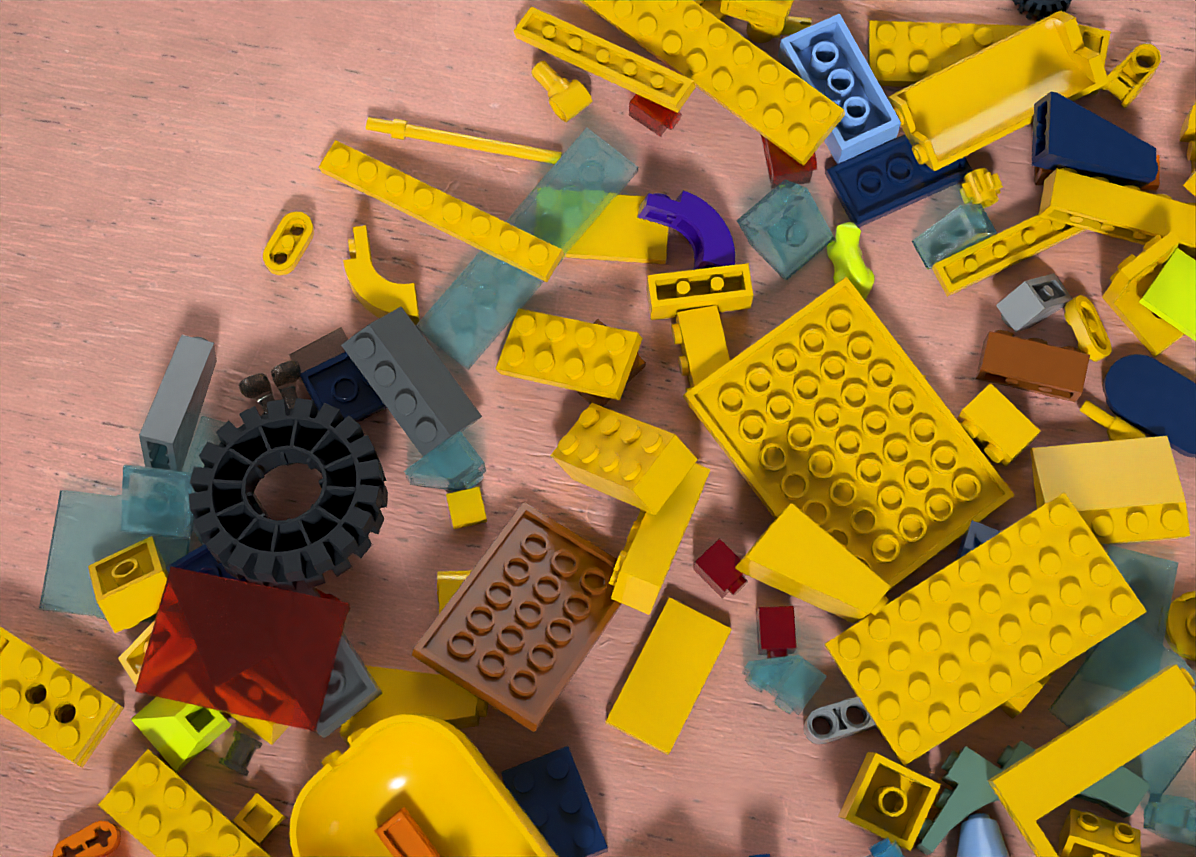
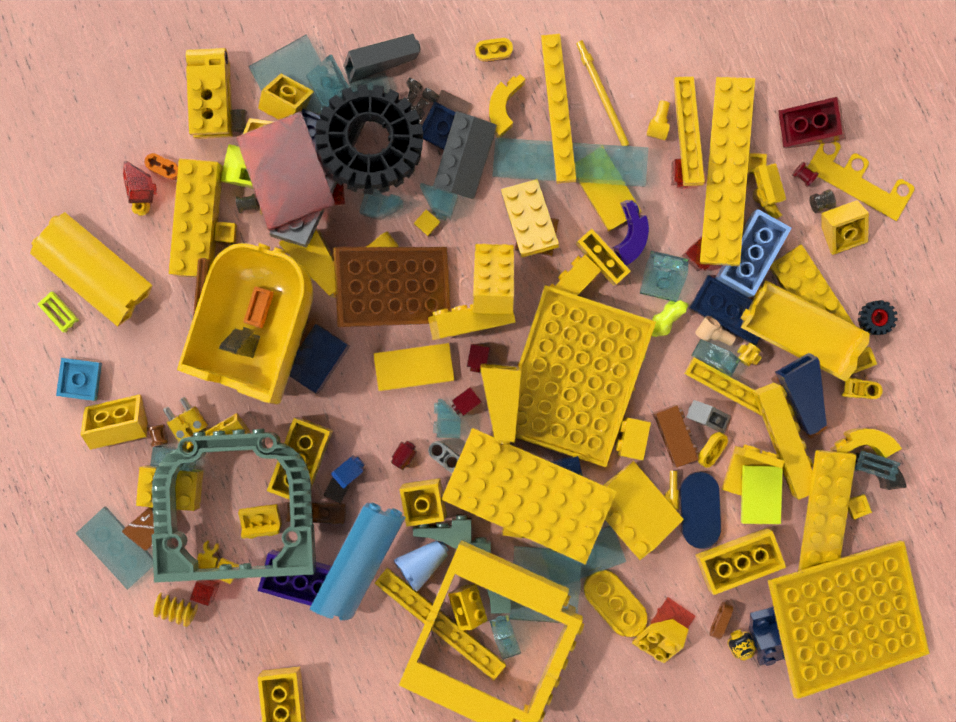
camera: 50 degrees right, 15 degrees up
none -> clear smoke bush [230,109,248,132]
none -> clear light blue slope [359,189,404,220]
none -> dark red brick [391,440,417,470]
none -> light nougat pin [695,316,736,346]

